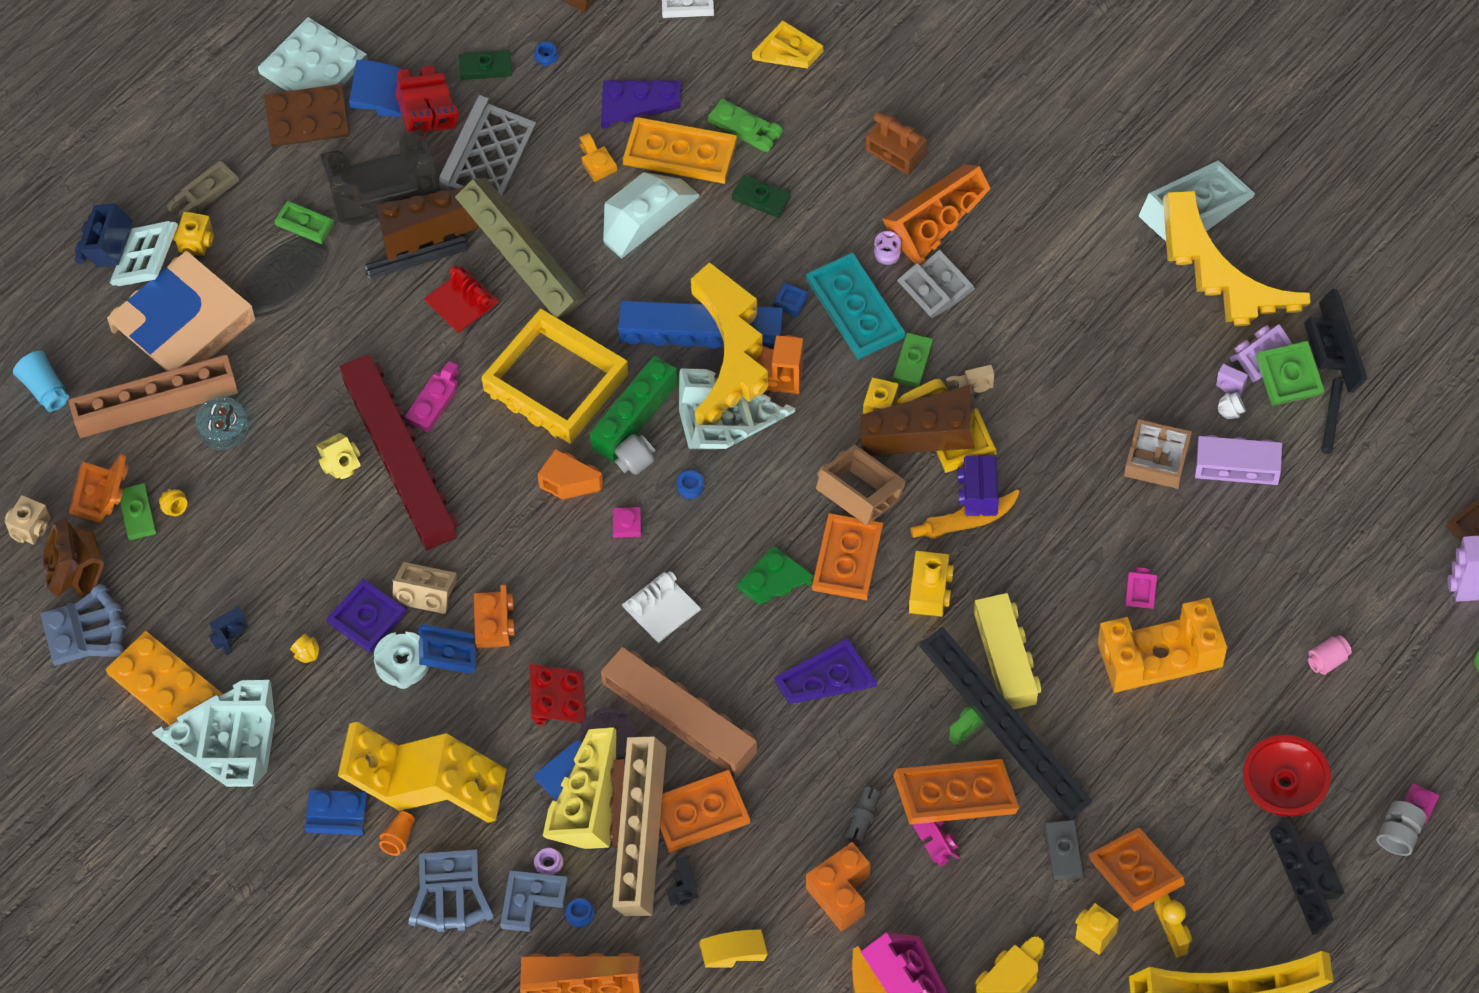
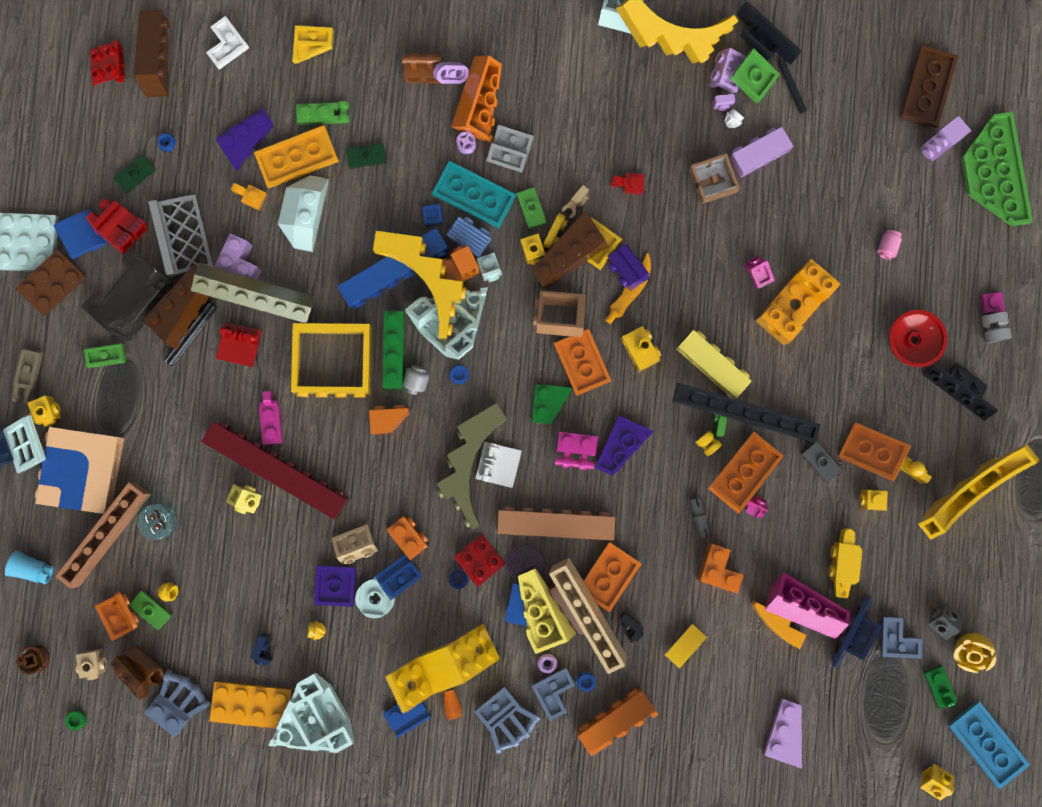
camera: 35 degrees left, 25 degrees up
dark pink plate [613,507,641,538] -> none
none -> lavender brick [214,233,262,279]
none -> lavender plate [433,62,469,84]
none -> olive arch [436,403,507,529]
none -> medium blue brick [447,216,491,258]
none -> clear blue plate [449,570,468,589]
none -> light aqua bracket [477,253,502,282]
none -> dark pink brick [555,432,598,470]
none -> red plate [611,173,645,195]
none -> yellow wheel [695,430,722,457]

